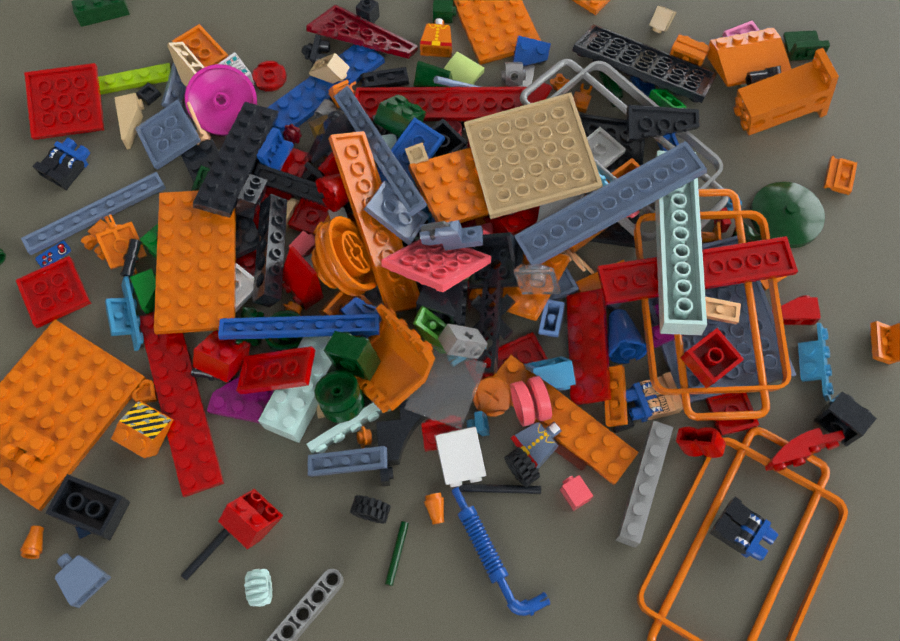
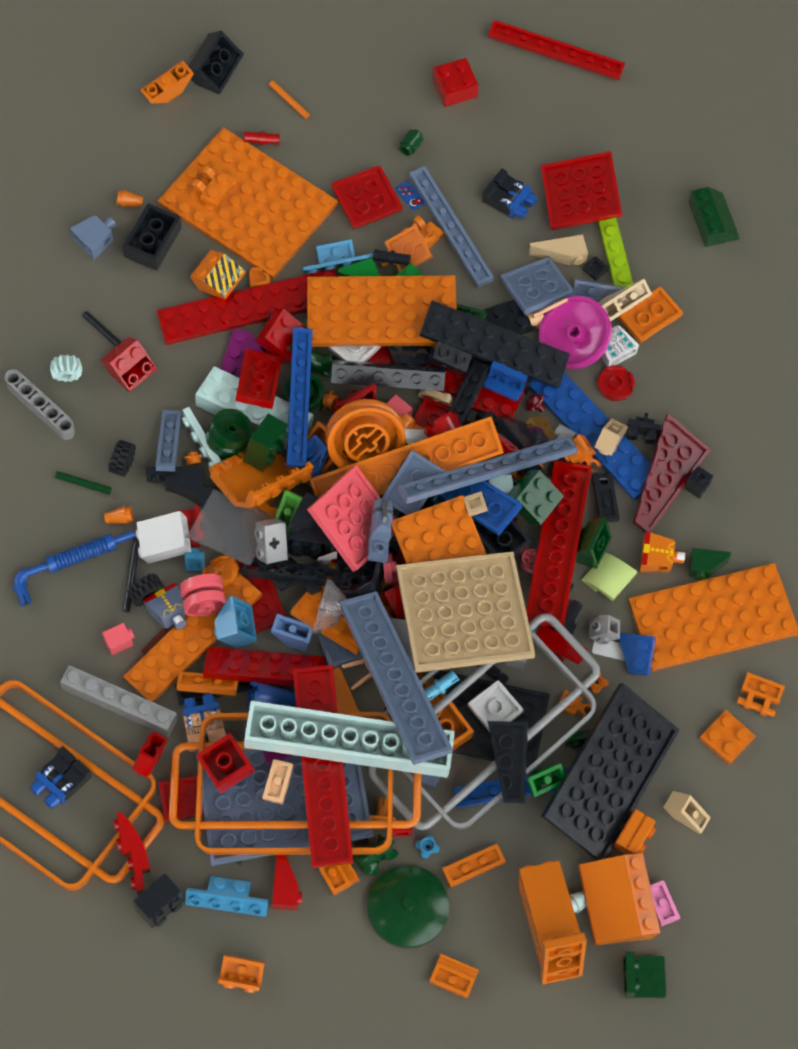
camera: 90 degrees right, 0 degrees up
sand blue bar [434,76,481,87] -> none
black piece [745,66,781,86] -> none
none -> orange plate [442,844,506,888]

